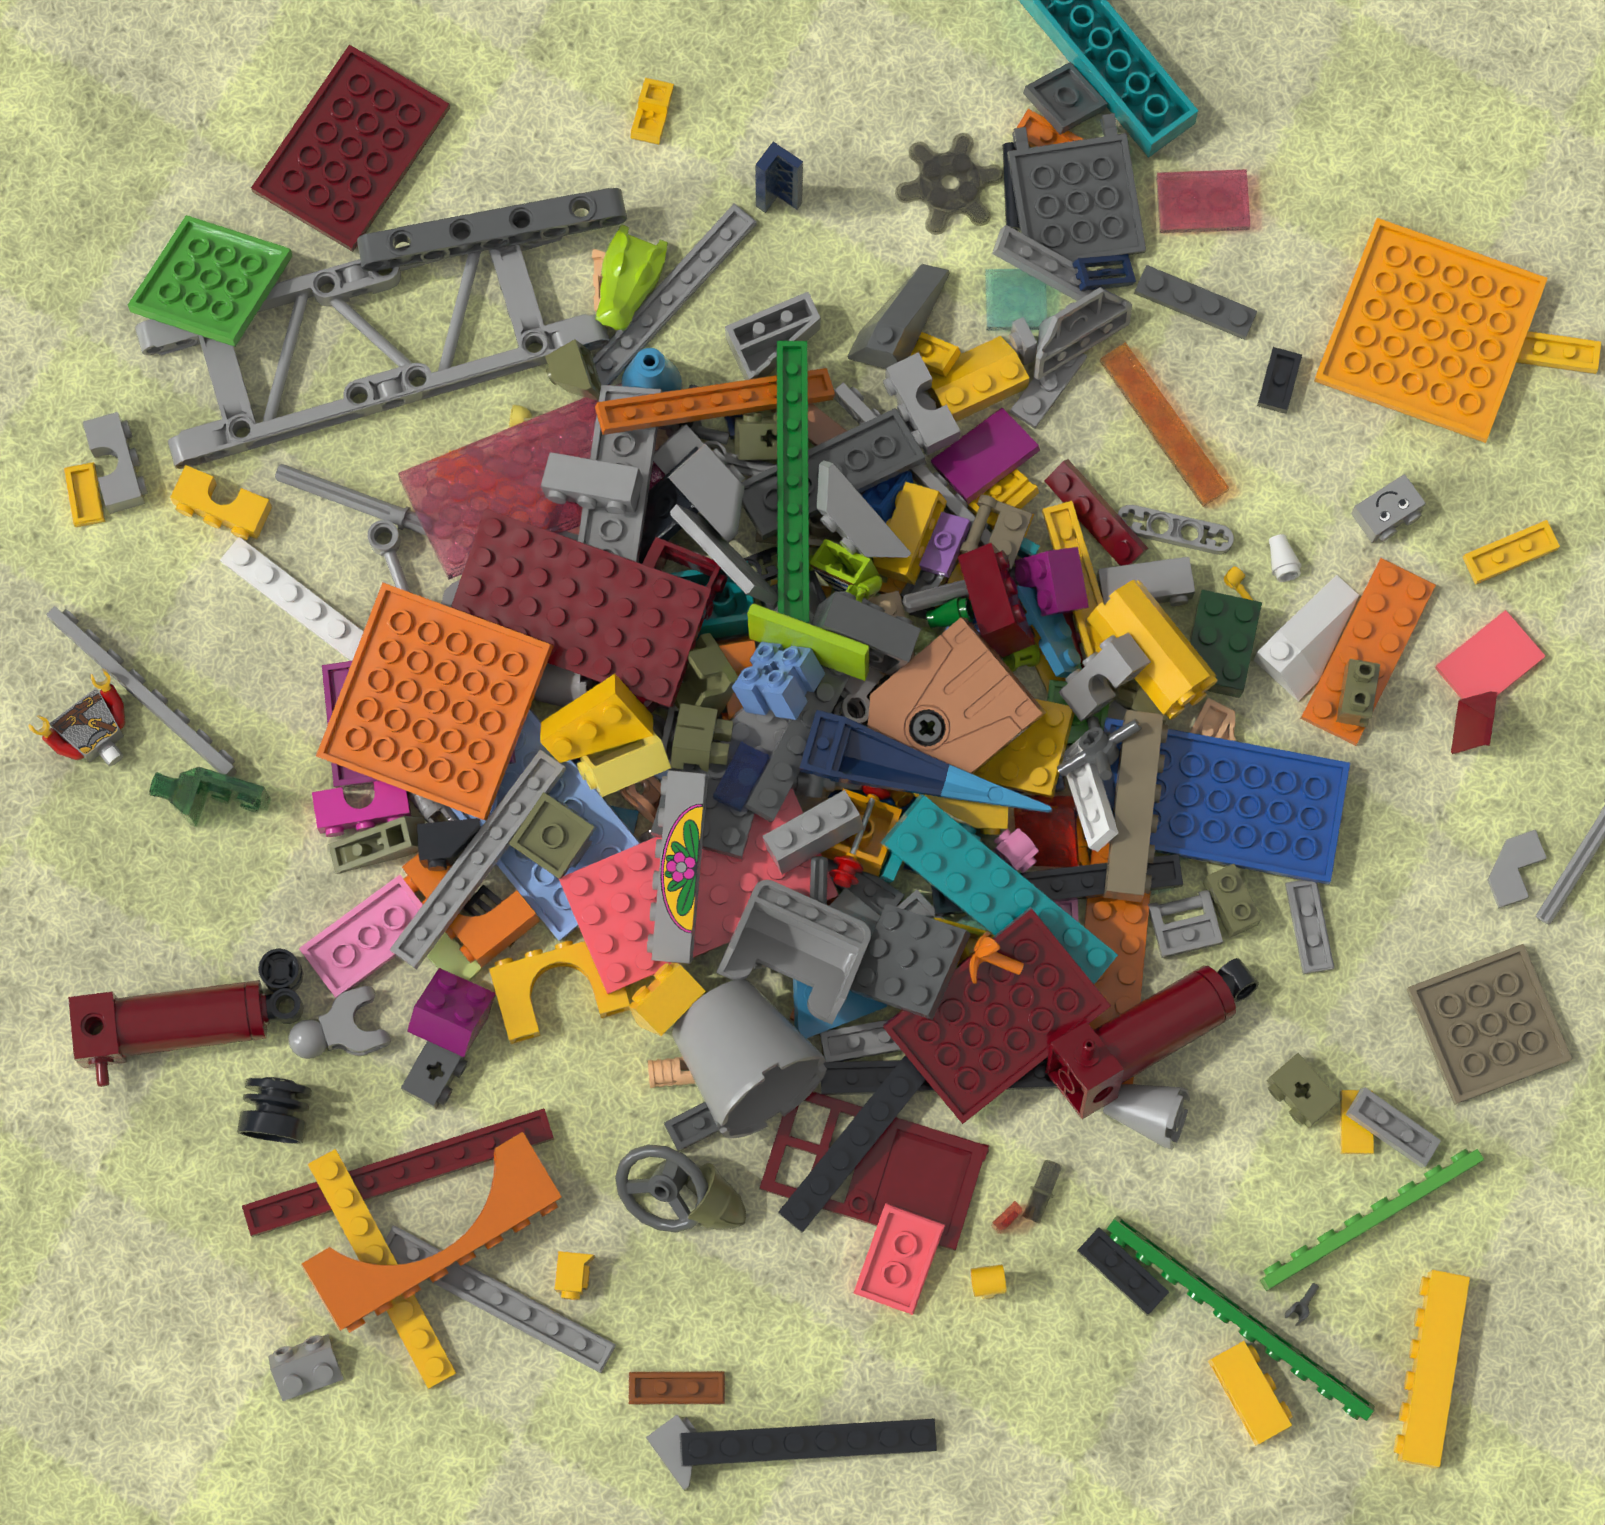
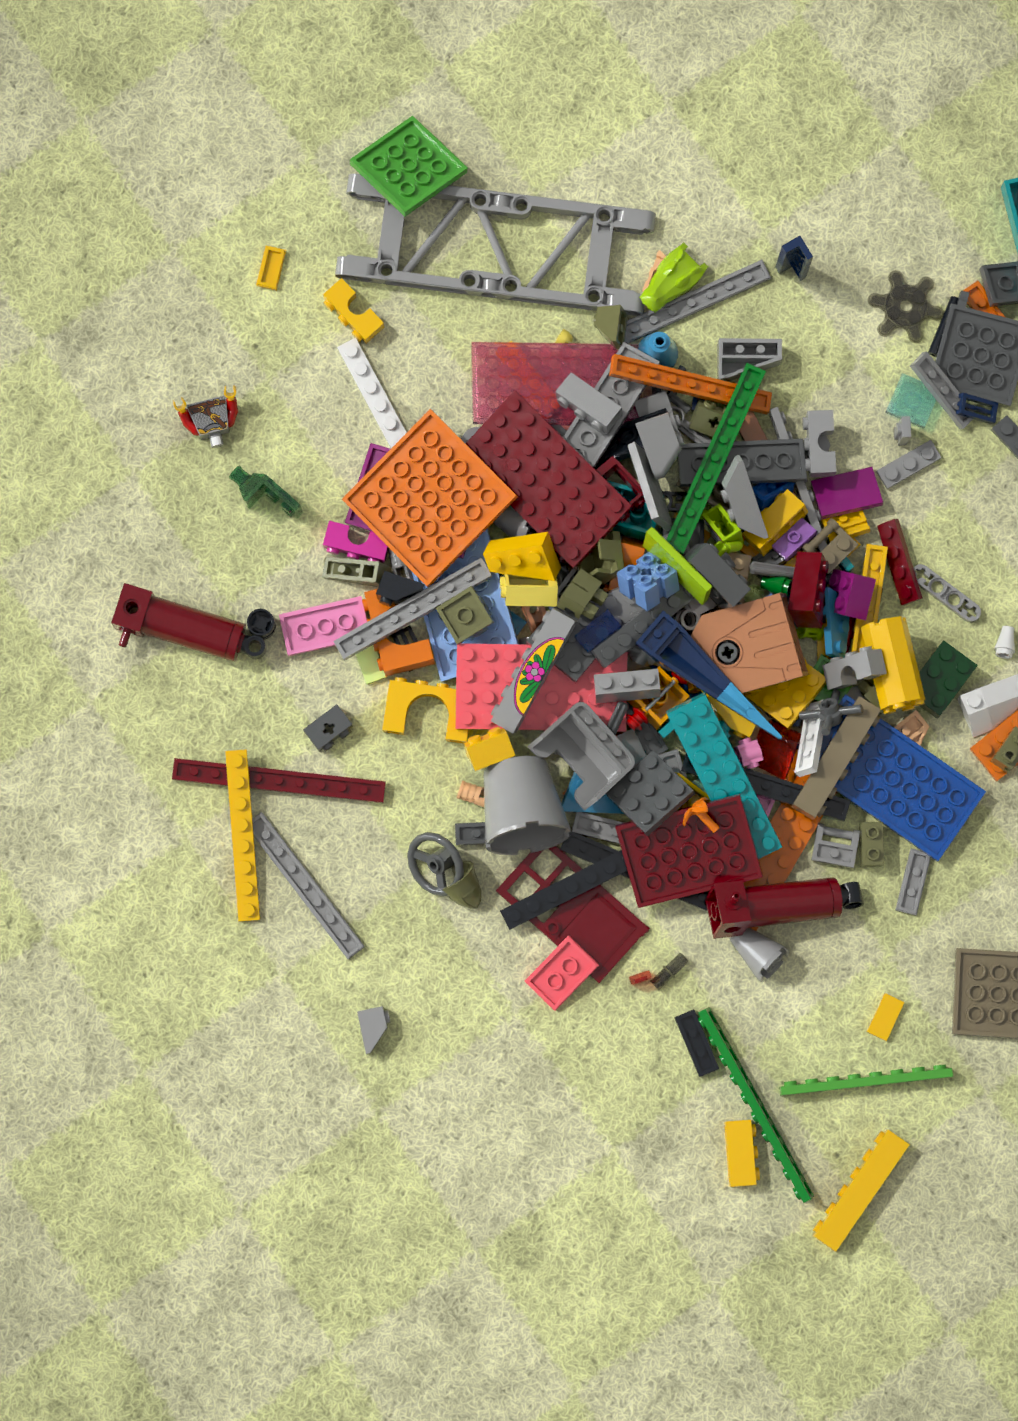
camera: 25 degrees right, 5 degrees up
light grey plate [46,606,237,781] -> none
light grey arch [83,412,148,514] -> none
black wheel [237,1077,312,1144] -> none
dark red plate [251,44,450,252] -> none
light grey bracket [268,1334,343,1401] -> none
light grey axle [275,464,433,535] -> none
light grey piece [288,986,391,1059] -> none
orange arch [301,1132,562,1333] -> none
dark grey beam [357,188,627,271] -> none
light grey piece [368,520,411,593] -> none
magenta brick [407,968,496,1057] -> none
yellow window [554,1251,595,1300] -> none
dark orange tile [629,1371,725,1405] -> none
yellow slope [630,78,674,145] -> none
black plate [679,1418,937,1467] -> none
dark grey wedge [847,264,950,369] -> none
yellow plate [910,332,961,377] -> none
yellow slope [928,336,1029,422] -> none
yellow piece [971,1264,1006,1299] -> none
light grey wedge [1034,287,1132,380] -> none
light grey brick [1096,557,1195,606] -> none
clear orange plate [1100,342,1229,507] -> none
yellow hand [1224,566,1253,600] -> none
olive brick [1267,1053,1340,1128] -> none
dark grey hand [1285,1283,1319,1326] -> none
light grey plate [1346,1087,1441,1168] -> none

